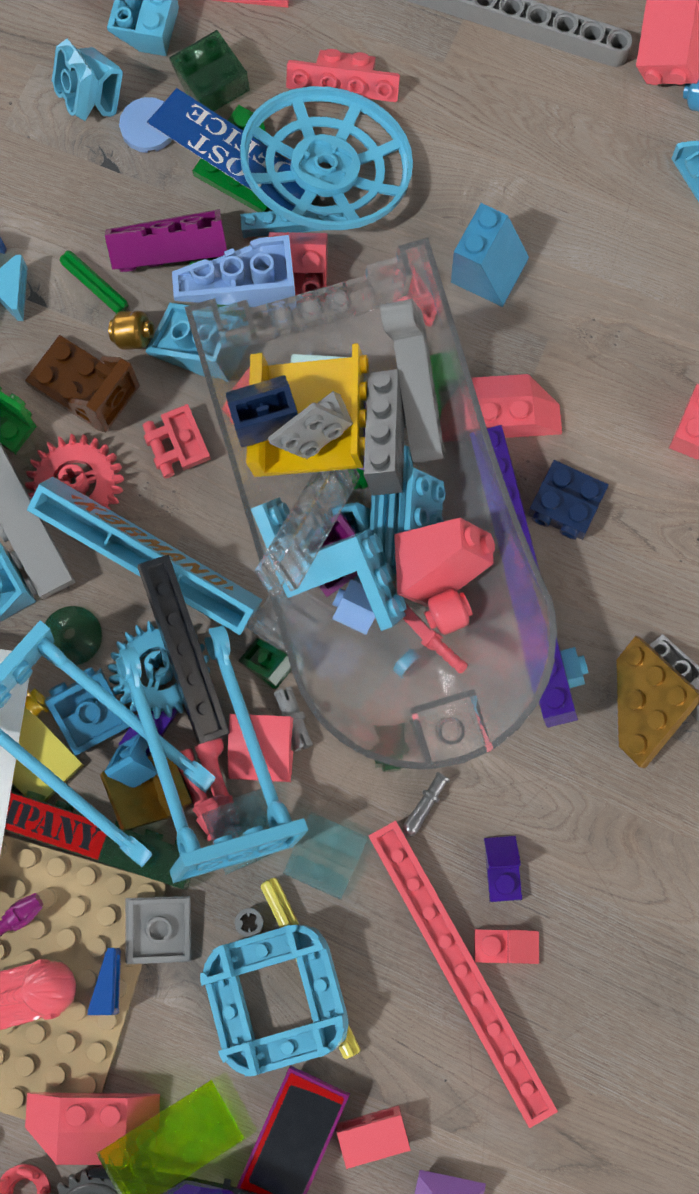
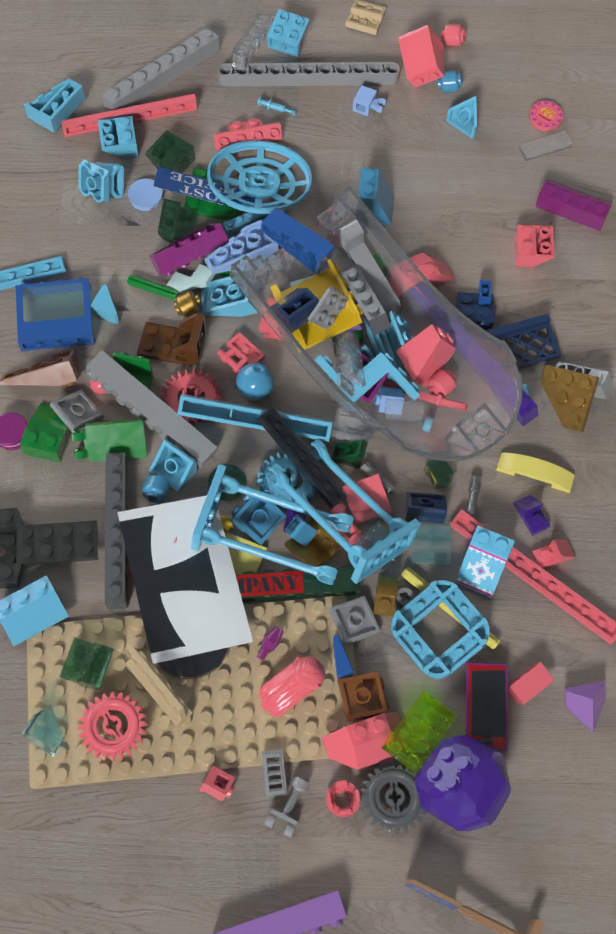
camera: 30 degrees left, 10 degrees down
none -> clear green brick [158,198,197,243]
none -> light aqua tile [167,264,216,294]
none -> dark azure piece [236,362,274,401]
none -> medium azure piece [257,97,296,116]
none -> blue wedge [261,207,334,275]
none -> dark orange plate [337,671,390,721]
none -> light blue brick [353,85,386,116]
none -> pearl gold brick [373,574,399,617]
none -> clear tile [384,399,425,421]
none -> dark blue slope [405,492,447,524]
none -> medium azure slope [455,526,515,598]
none -> dark blue fence [477,314,561,372]
none -> blue piece [478,280,491,306]
none -> light yellow slope [496,453,575,493]

